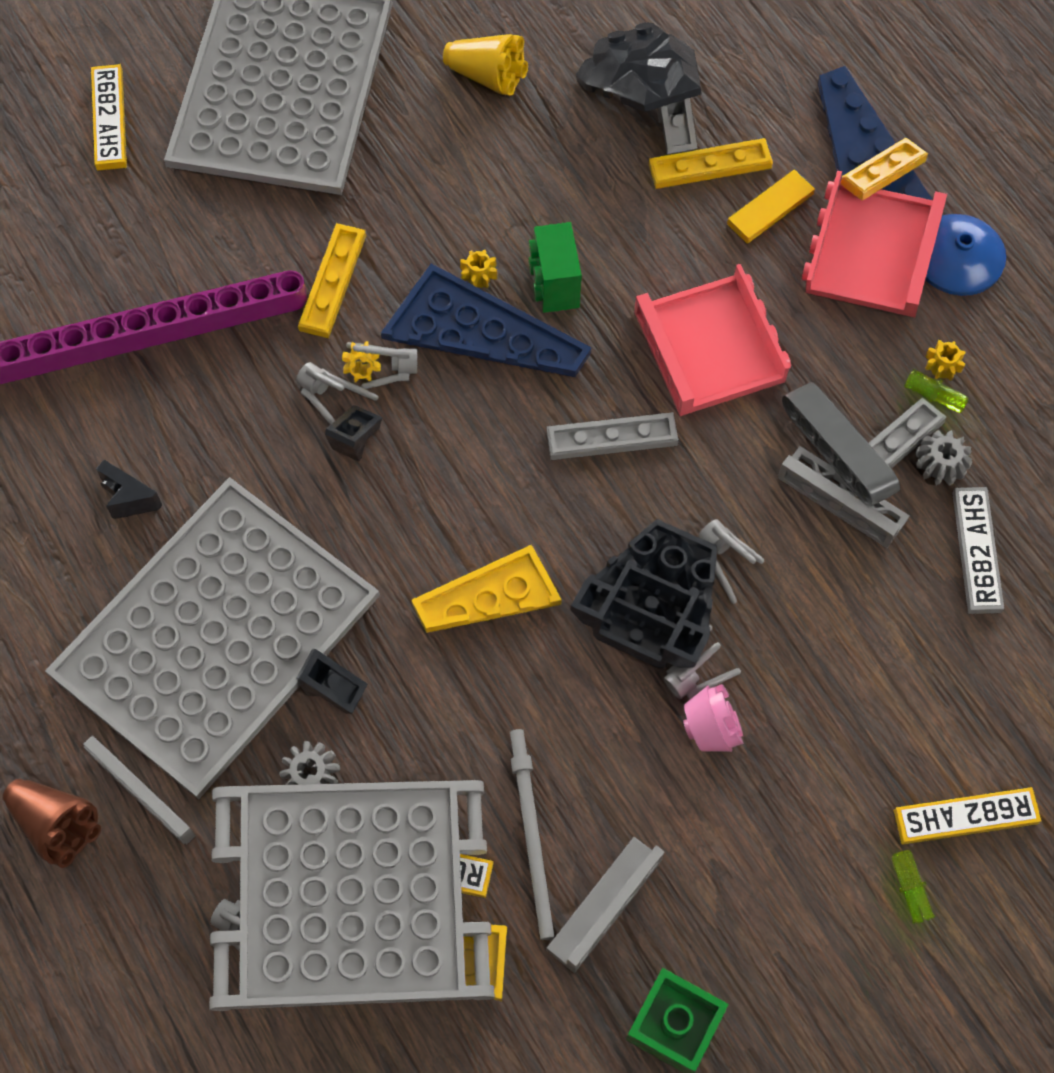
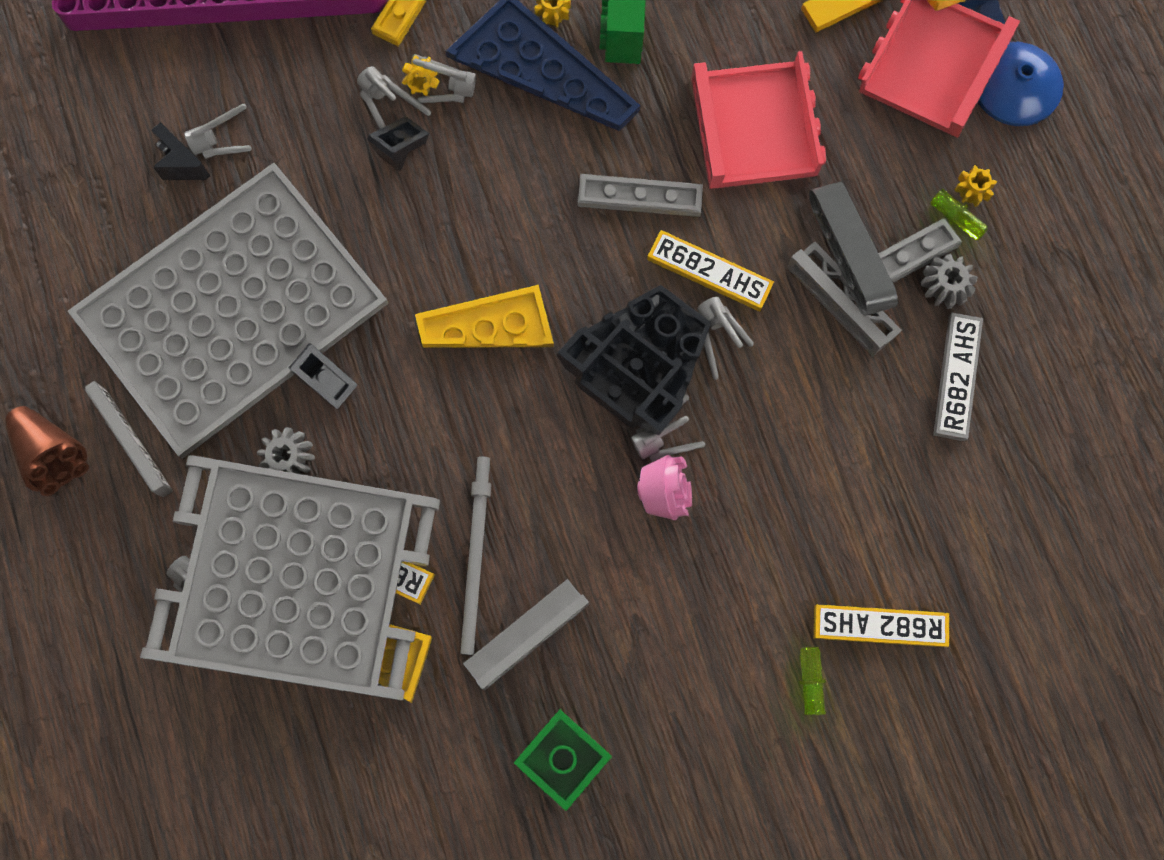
camera: 10 degrees right, 10 degrees up
none -> light grey plant [184,104,252,159]
none -> tile [647,230,774,312]

